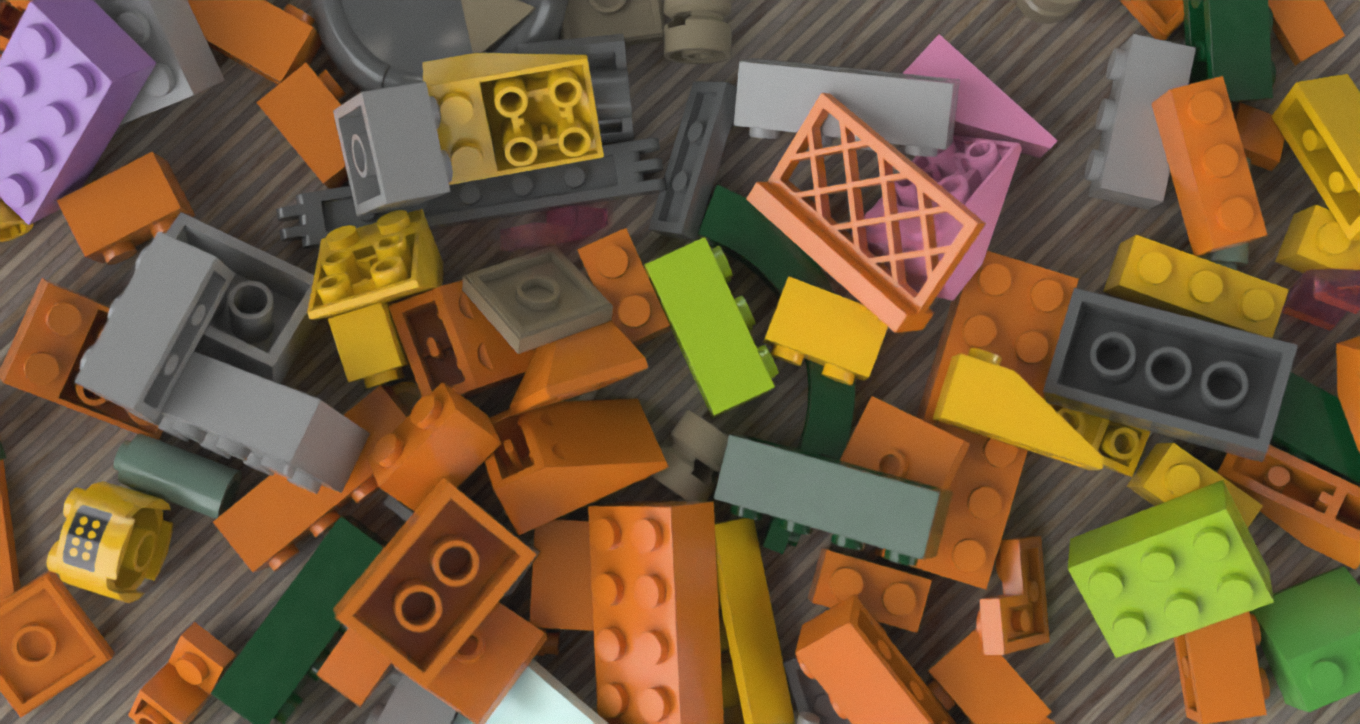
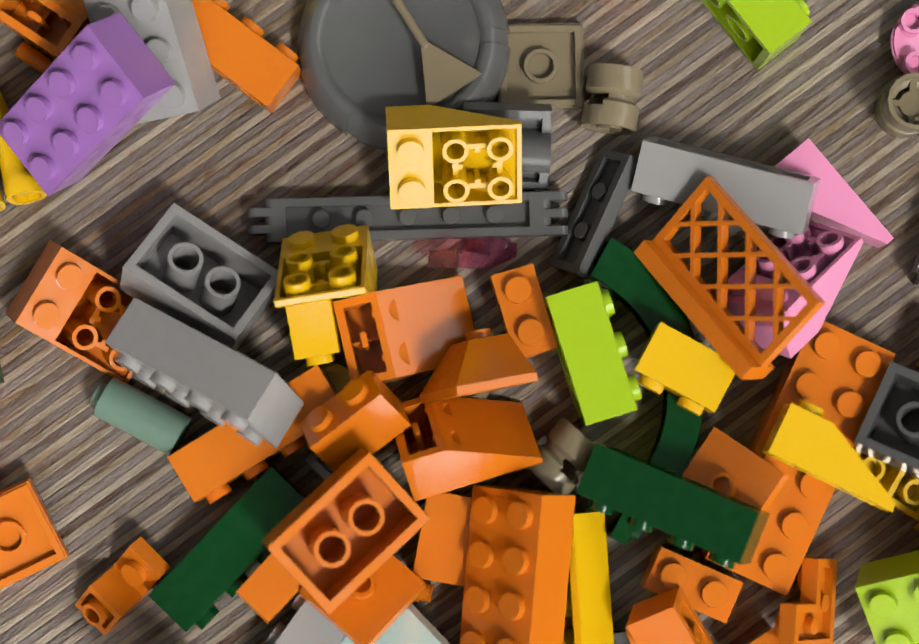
camera: 10 degrees right, 0 degrees up
yellow brick [47,481,173,604] -> none
orange piece [56,151,195,265] -> none
light grey brick [75,231,235,422] -> none
orange brick [256,63,349,189] -> none
light grey brick [333,82,452,216] -> none
dark tan tile [462,245,613,354] -> none

